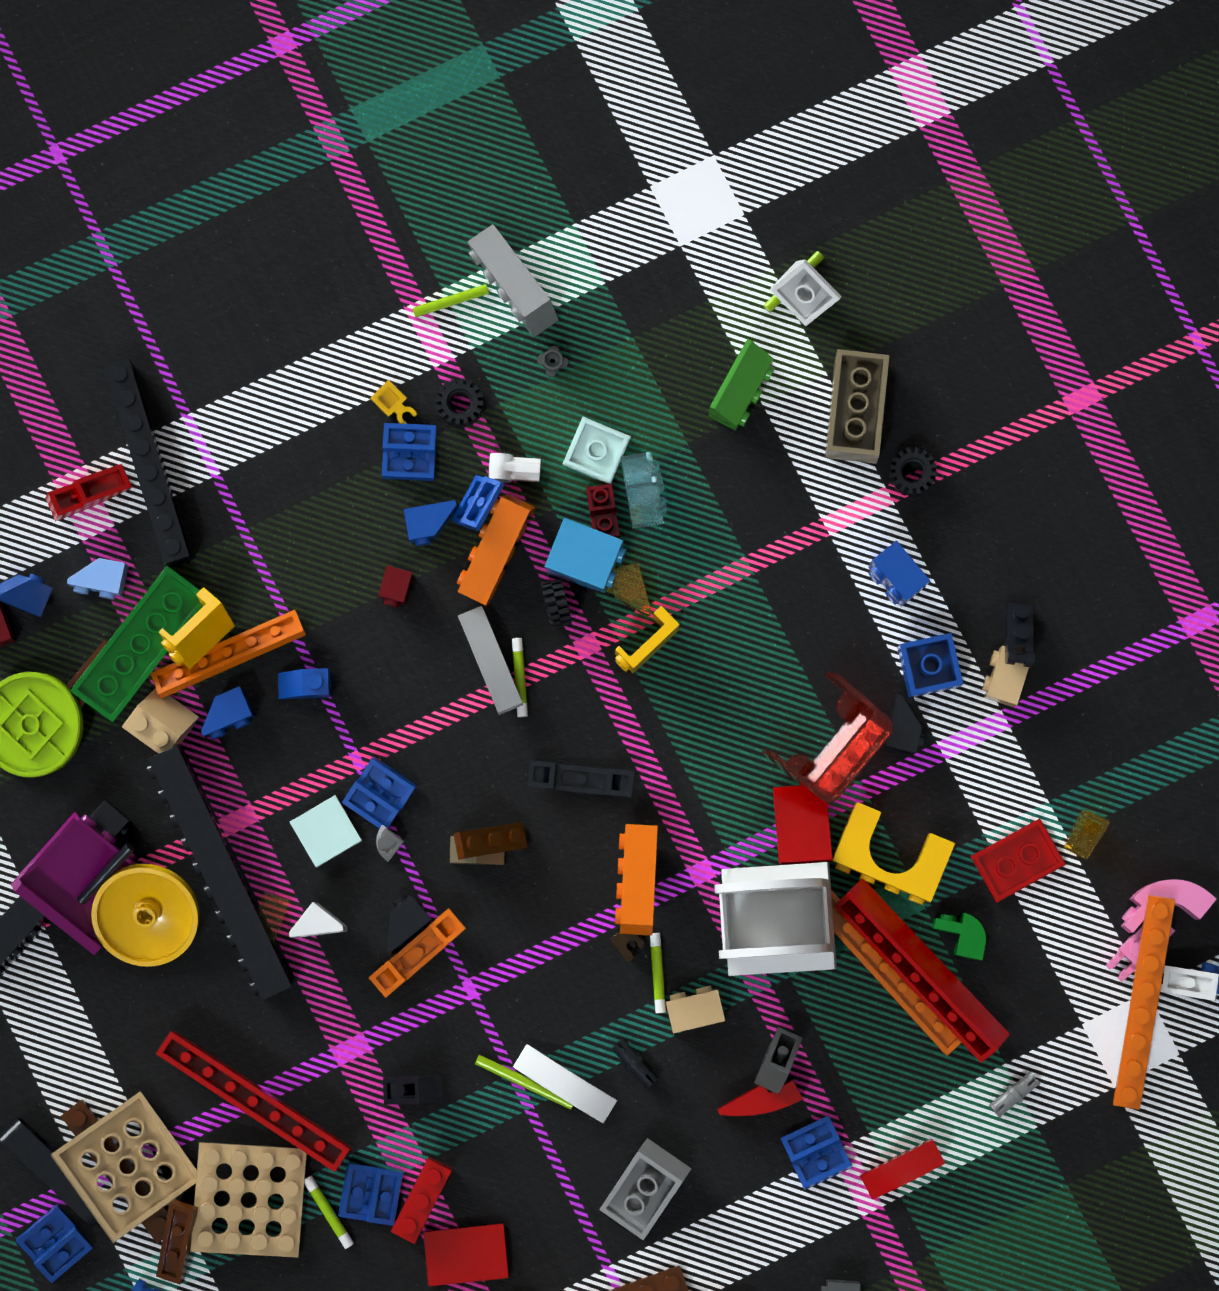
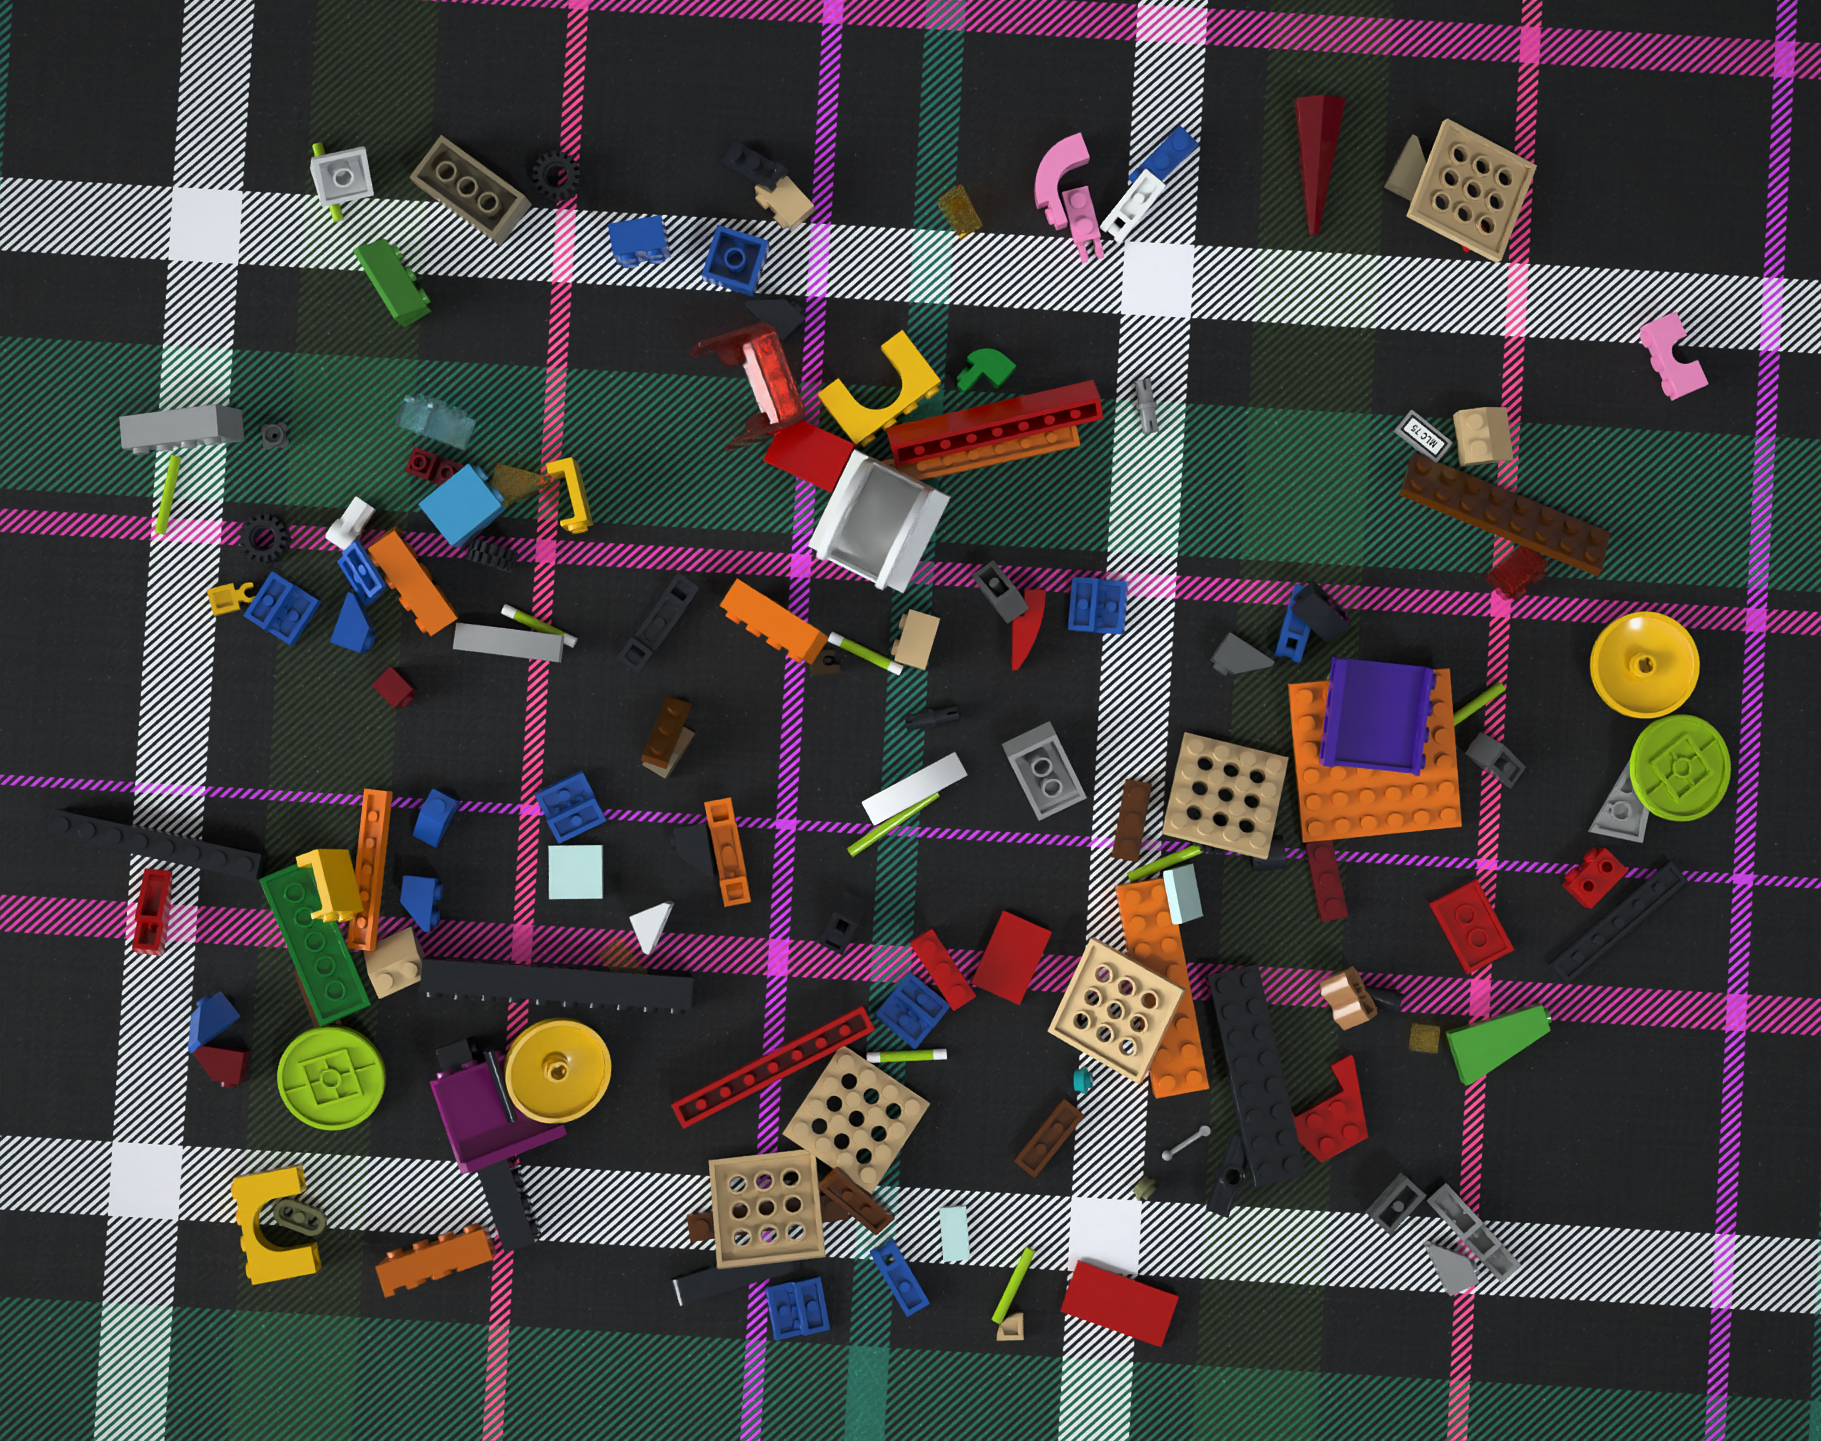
camera: 60 degrees left, 5 degrees up
light blue slope [67,558,129,600] -> none
light grey tile [376,824,404,862] -> none
light aqua tile [563,417,631,484] -> none
red slope [859,1138,946,1200] -> none
red tile [970,818,1066,903] -> none
orange plate [1113,894,1175,1110] -> none

